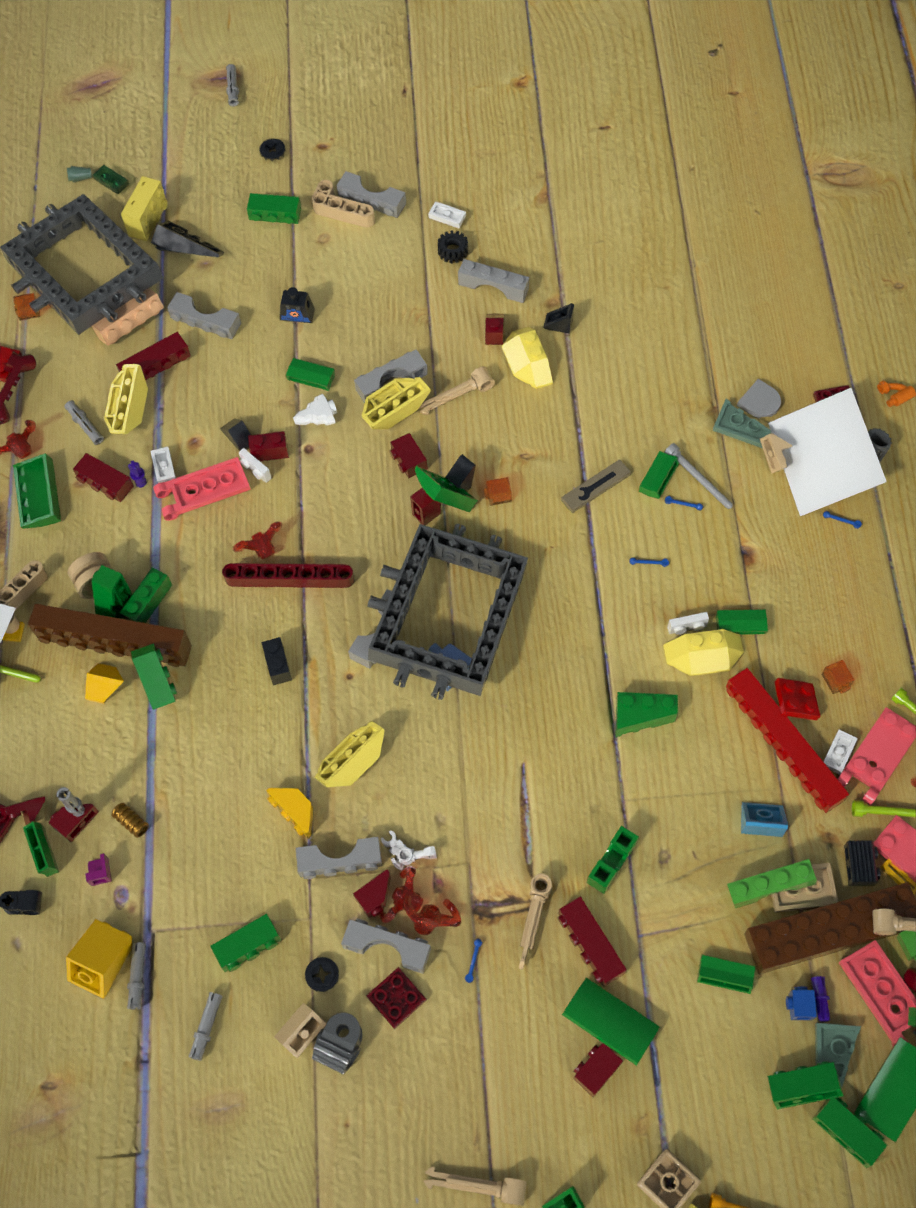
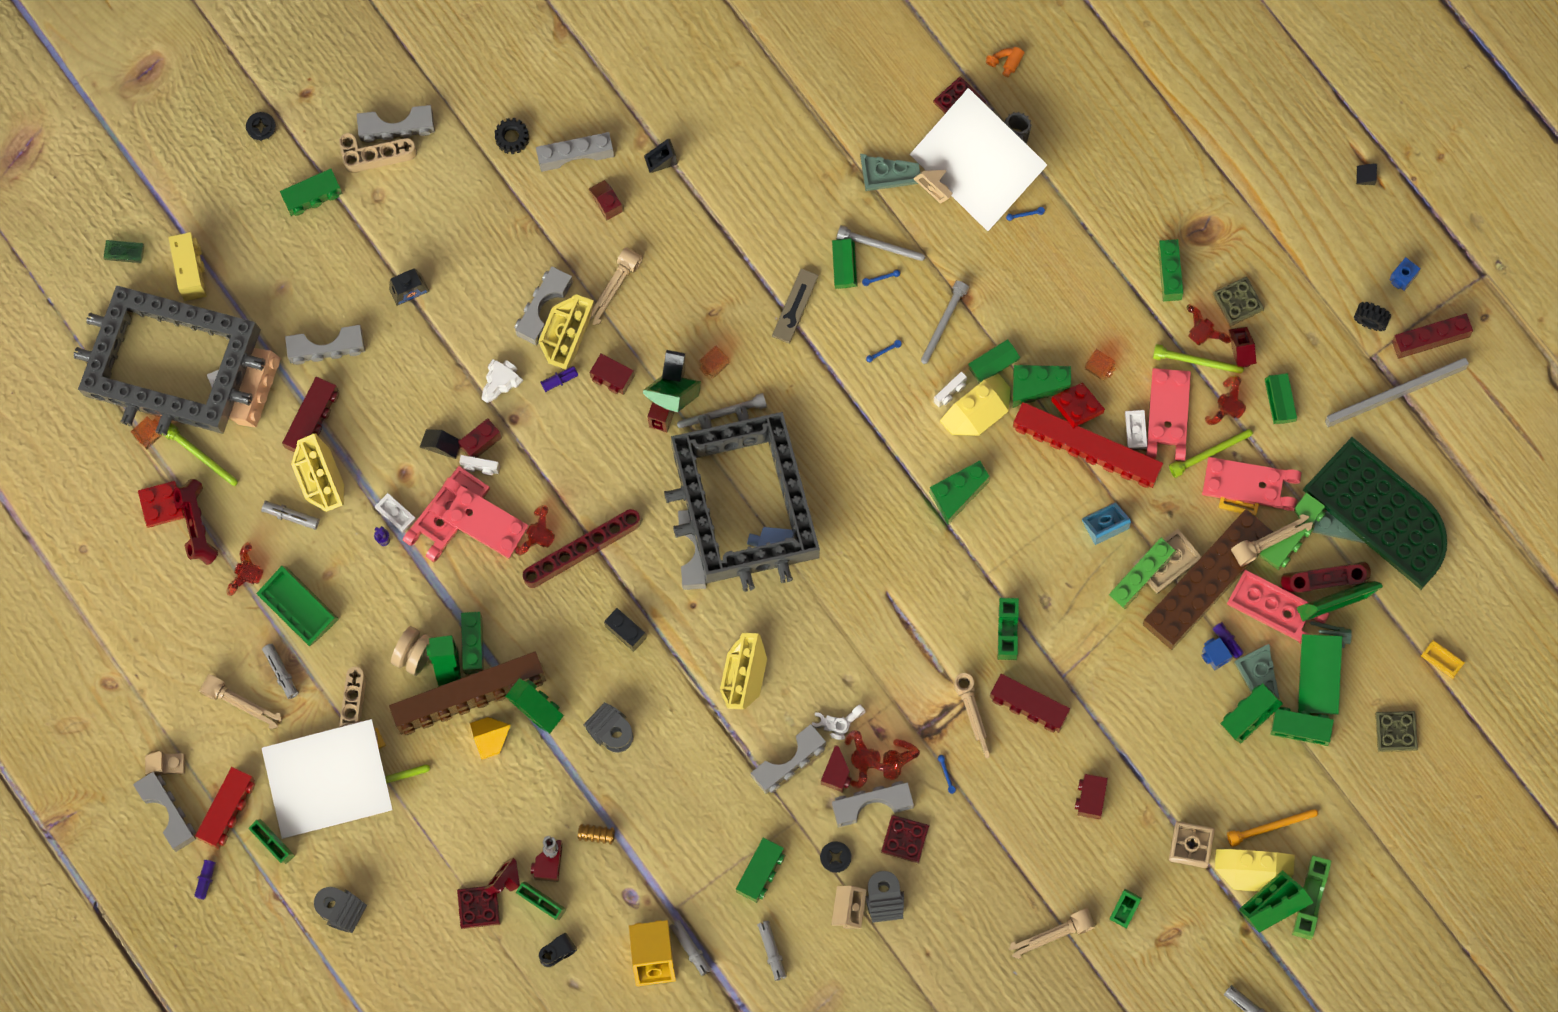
camera: 30 degrees left, 10 degrees up
sand green cone [67,166,92,183] -> none
dark red brick [73,453,134,503] -> none
magenta panel [85,853,112,886] -> none
black wedge [151,220,224,257] -> none
light grey pin [226,64,239,107] -> none
yellow slope [266,788,313,839] -> none
green piece [286,358,335,391] -> none
white plate [428,201,466,228] -> none
light yellow wedge [502,327,553,389] -> none
green slope [562,977,660,1066] -> none
green piece [697,955,755,994] -> none
light grey tile [737,379,781,418] -> none
black brick [844,840,881,886] -> none
none -> lime piece [162,423,238,486]
none -> coral hinge [428,478,529,559]
none -> dark purple axle [540,366,578,392]
none -> dark grey piece [583,702,633,753]
none -> light grey piece [677,393,767,428]
none -> light grey piece [921,281,970,364]
none -> green wedge [1012,365,1071,408]

